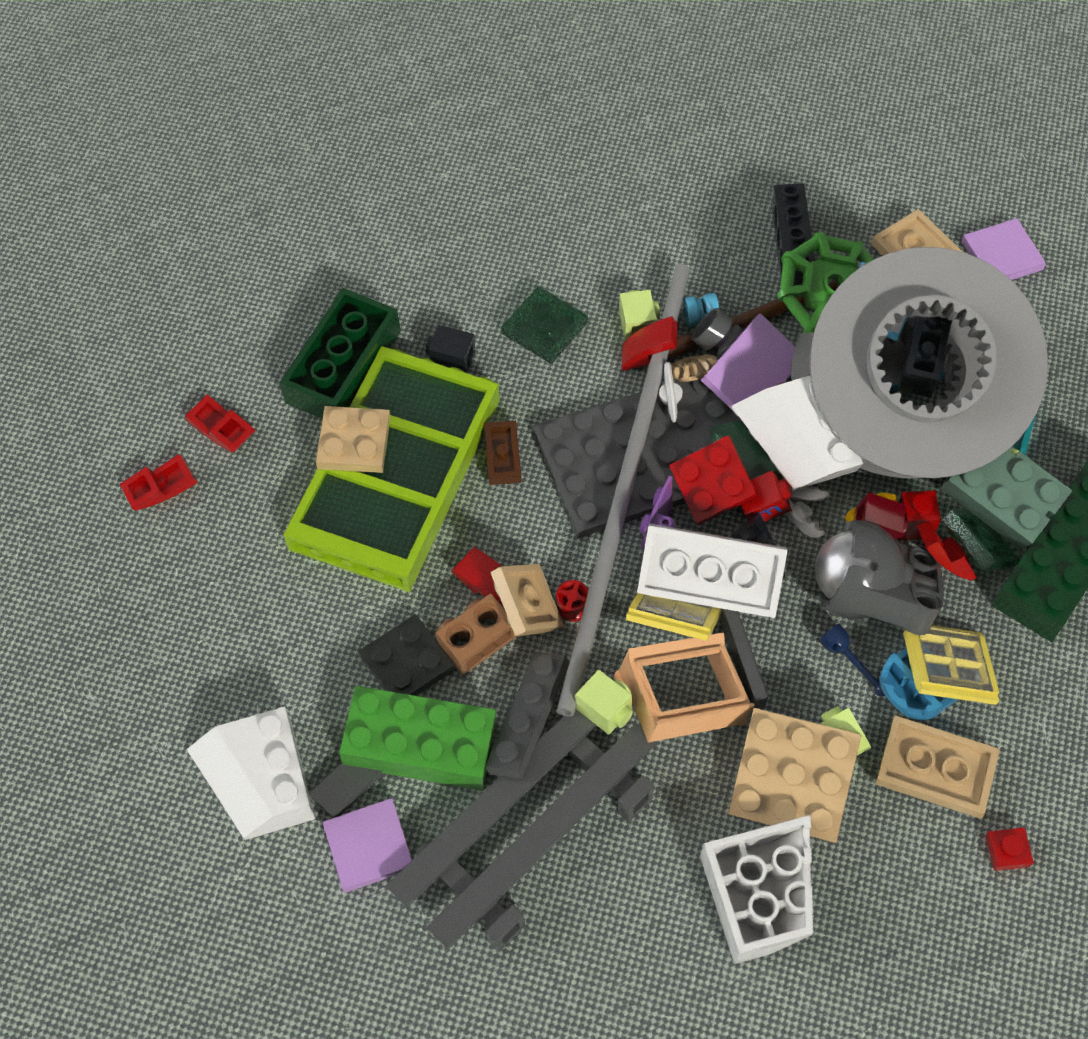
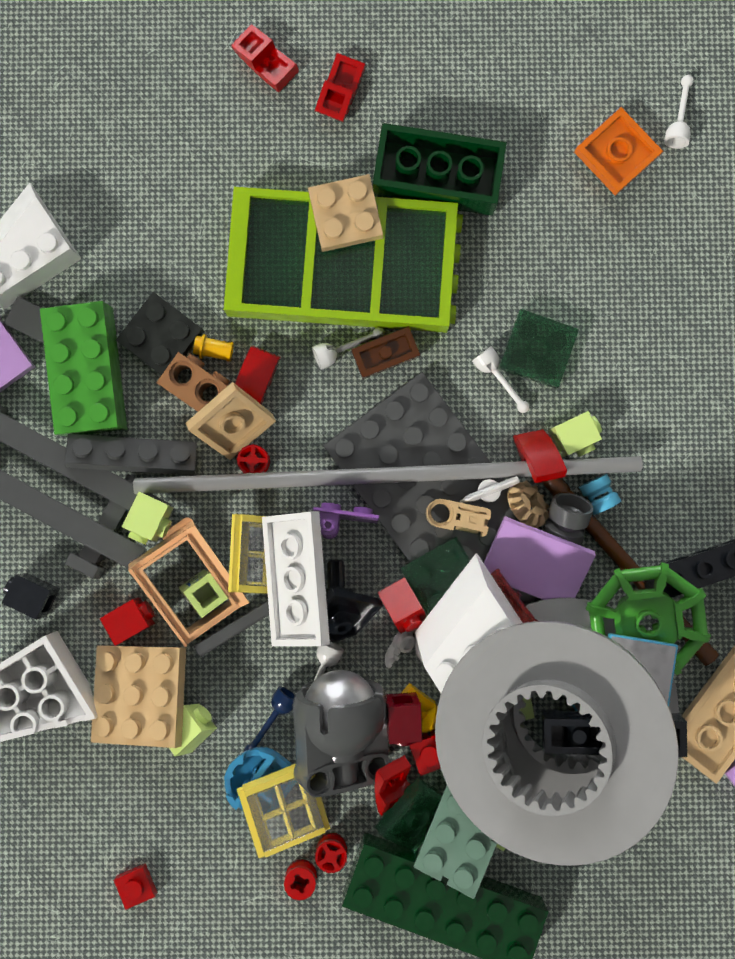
camera: 70 degrees right, 25 degrees up
black brick [425,325,476,373] -> none
red plate [669,435,758,525] -> none
tan plate [875,715,1000,819] -> none
none -> black brick [2,573,60,620]
none -> red brick [99,597,155,646]
none -> yellowish green brick [179,569,228,618]
none -> yellow pin [193,334,234,362]
none -> red wheel [284,859,317,900]
none -> hinge [312,327,385,370]
none -> white hinge [314,642,344,681]
none -> red wheel [315,833,347,873]
none -> tan piece [426,499,491,537]
none -> white hinge [472,346,529,413]
none -> orange plate [574,107,663,196]
none -> white hinge [664,75,694,149]

